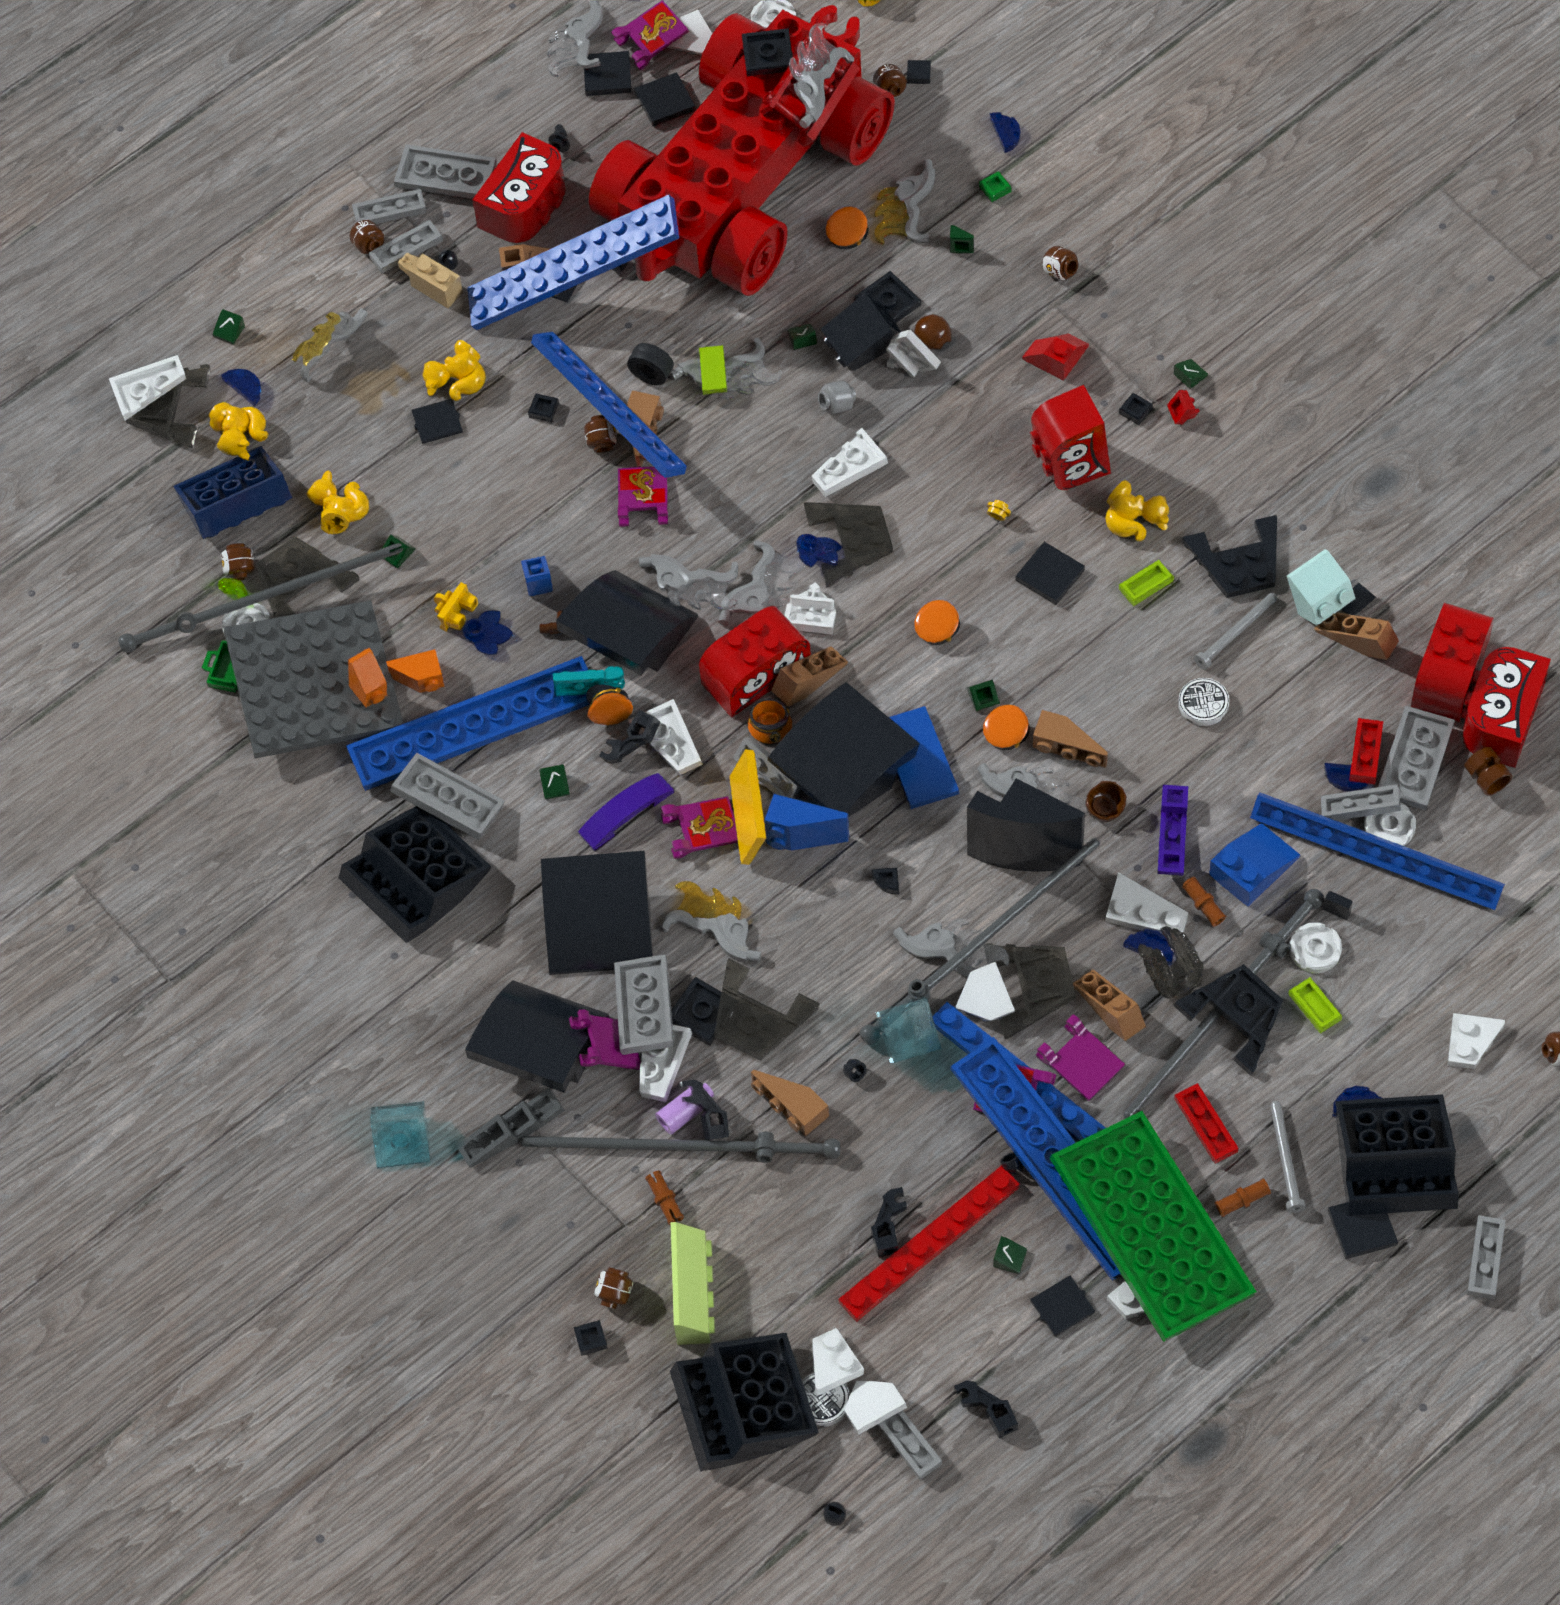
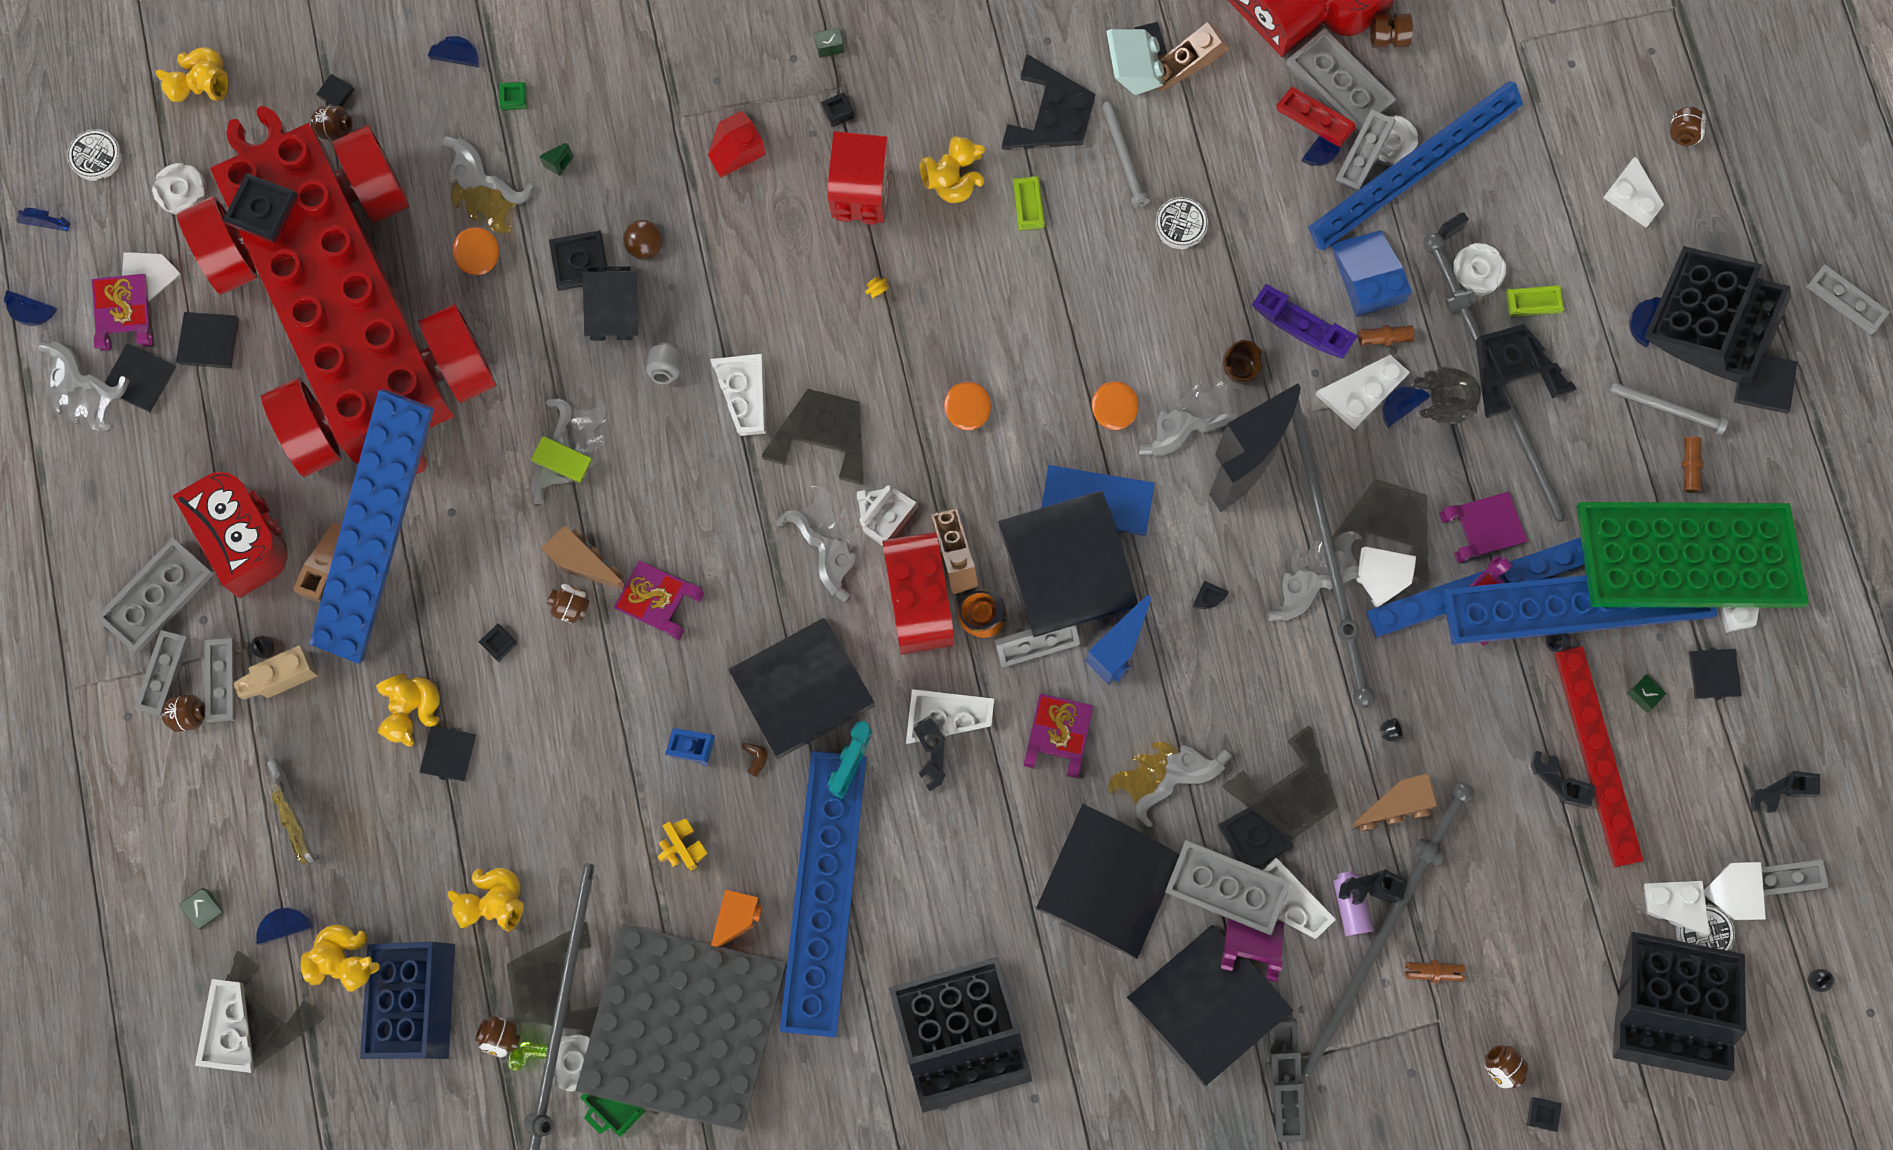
camera: 65 degrees left, 15 degrees up
orange slope [348,648,387,707] -> none
dark green slope [382,534,416,568] -> none
light grey plate [390,753,505,840] -> none
clear blue plate [463,610,513,655] -> none
blue plate [531,332,687,478] -> none
dark green slope [539,764,570,800] -> none
black plate [548,124,570,152] -> none
dark purple slope [578,773,674,851] -> none
orange piece [586,684,633,725] -> none
black tyre [627,343,674,385] -> none
piece [639,554,738,610] -> none
yellowish green slope [671,1222,715,1345] -> none
yellow tile [729,749,766,865] -> none
red fence [760,33,860,147] -> none
dark green slope [787,323,817,350] -> none
piece [789,23,854,128] -> none
clear blue plate [796,534,842,568] -> none
clear light blue slope [876,998,942,1063] -> none
white slope [886,329,941,378] -> none
dark green slope [966,679,1000,711] -> none
black tile [1015,541,1085,605] -> none
medium nougat slope [1033,710,1108,768] -> none
reddish brown head [1043,246,1079,280] -> none
medium nougat slope [1073,969,1146,1041] -> none
red tile [1167,390,1200,425] -> none
red plate [1174,1083,1239,1164] -> none

